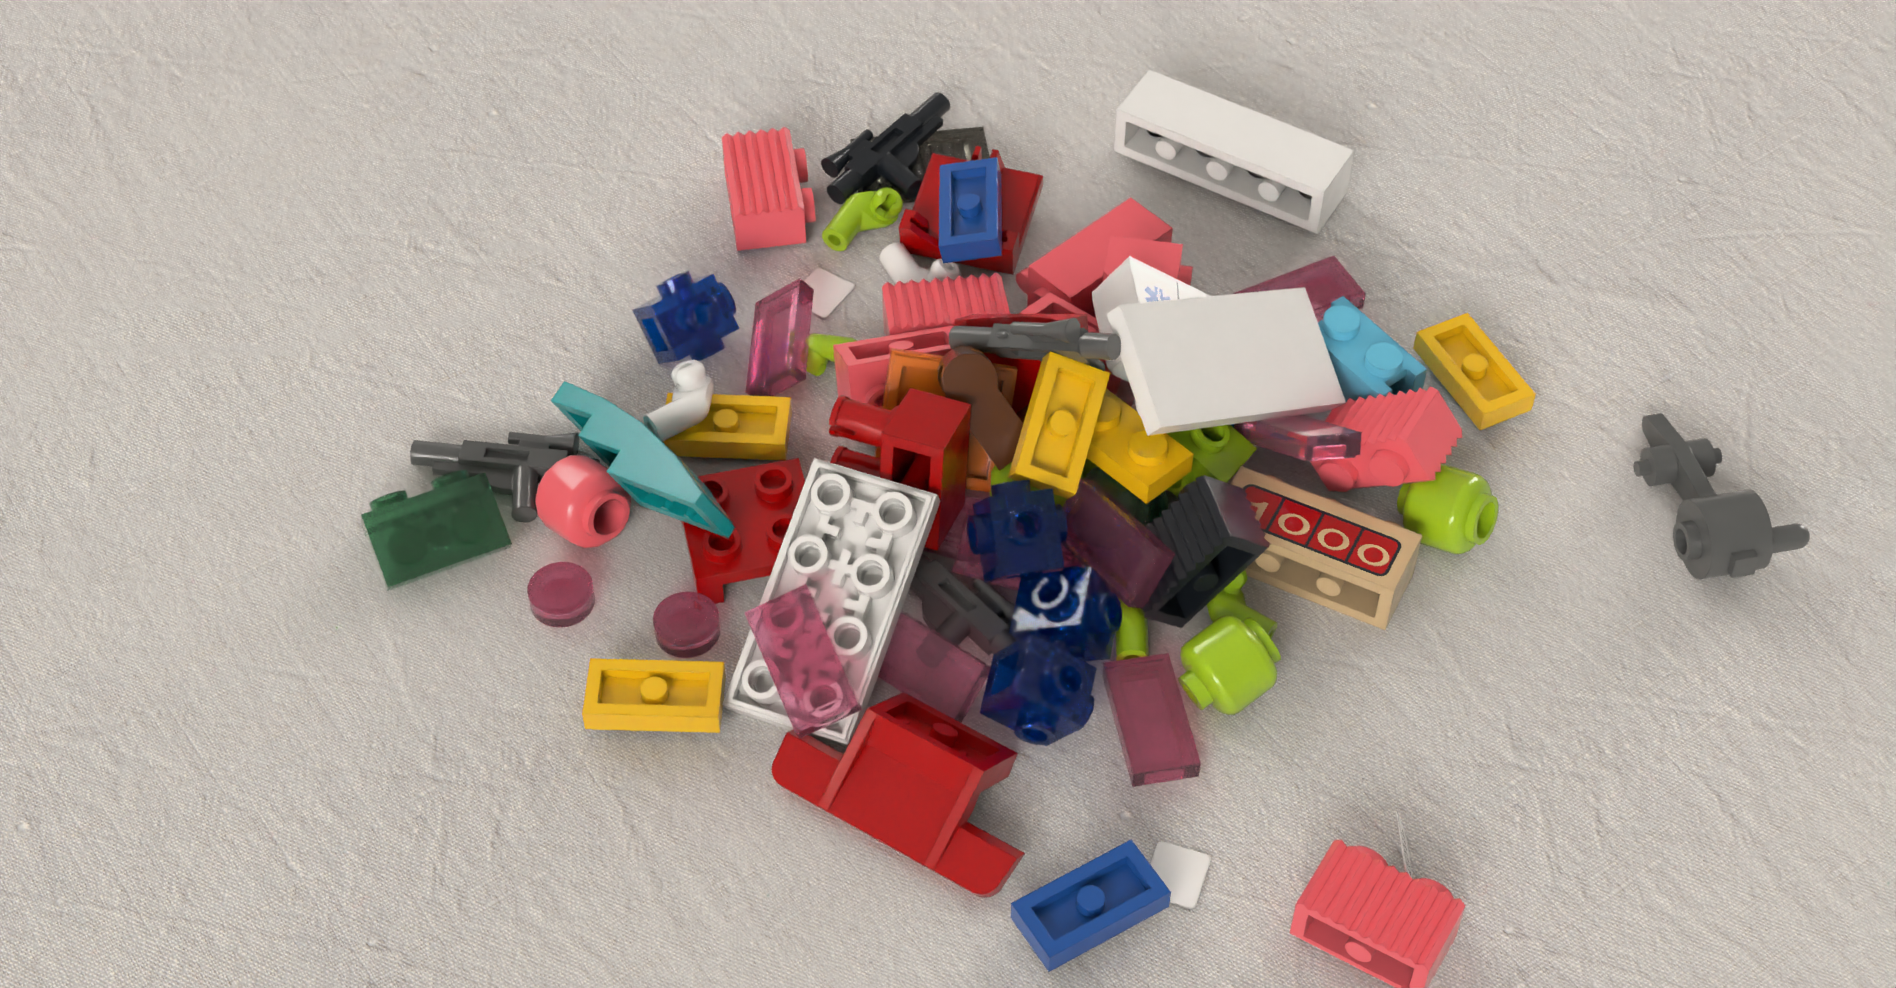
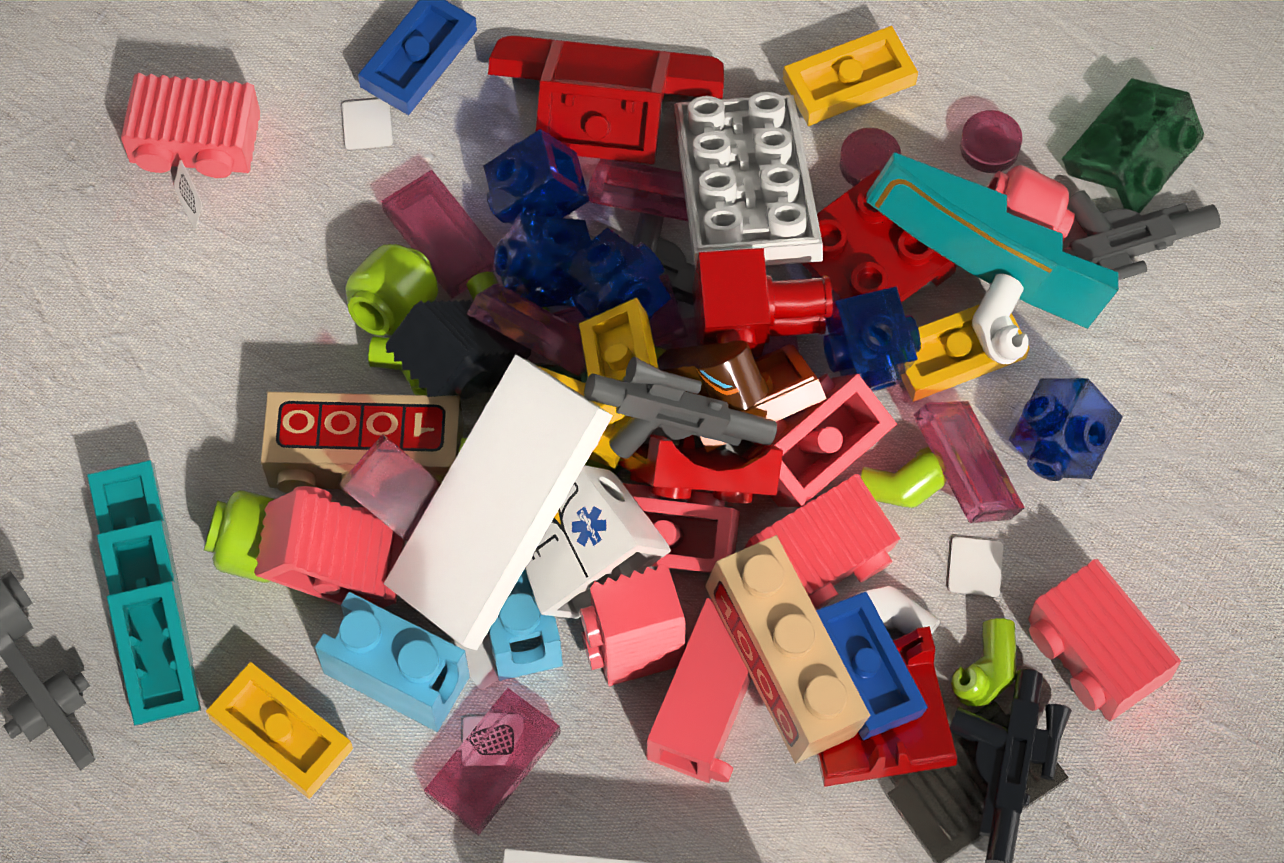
camera: 155 degrees right, 15 degrees up
clear pink tile [744,584,862,738] -> none
none -> teal slope [87,460,201,726]
none -> tan brick [705,535,871,764]
none -> clear blue brick [823,286,921,392]

